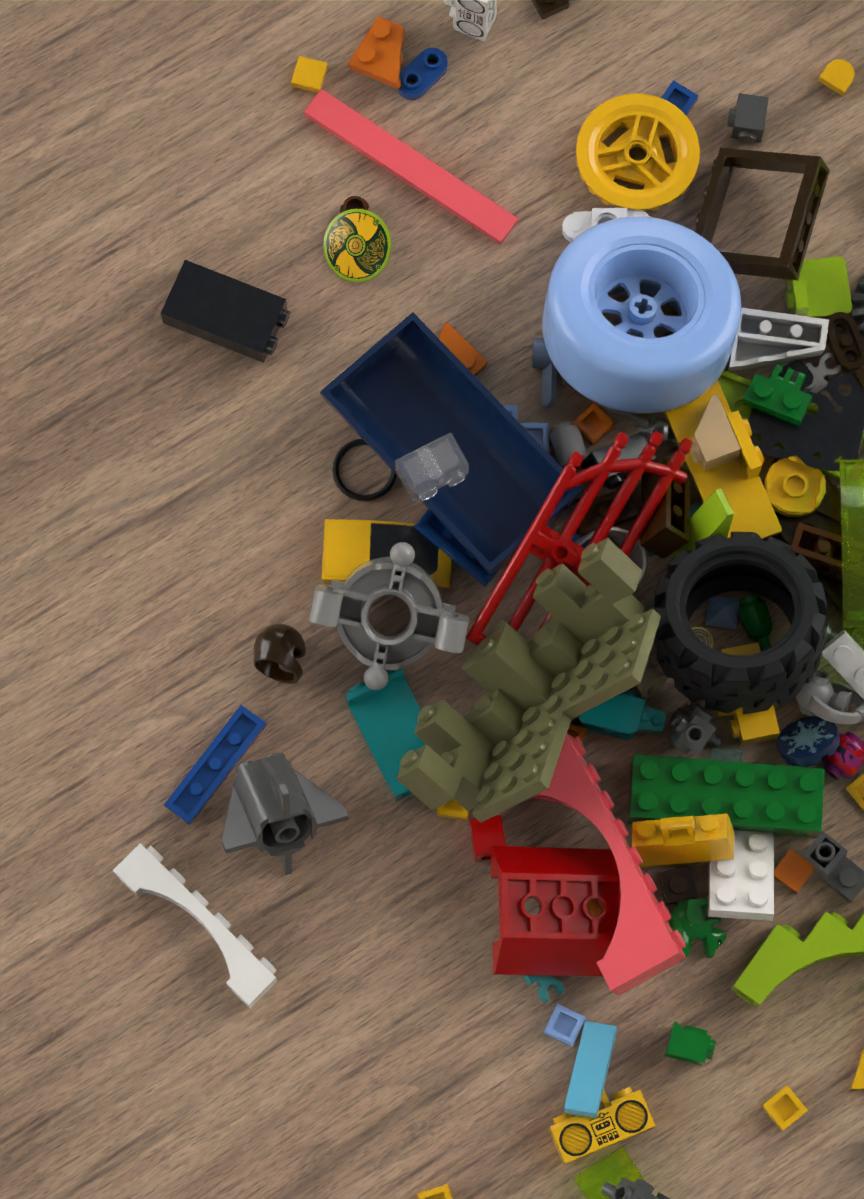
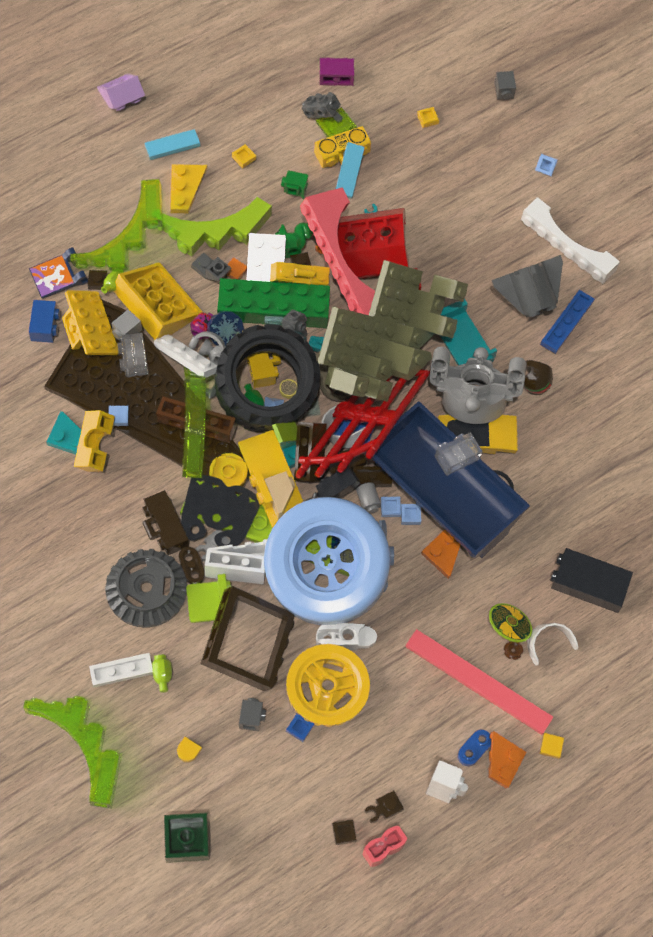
camera: 175 degrees right, 10 degrees down
light blue tile [543,1003,586,1047] -> none
green hinge [743,363,812,426] -> none
none -> white piece [527,623,578,666]
none -> light blue slope [535,153,558,176]

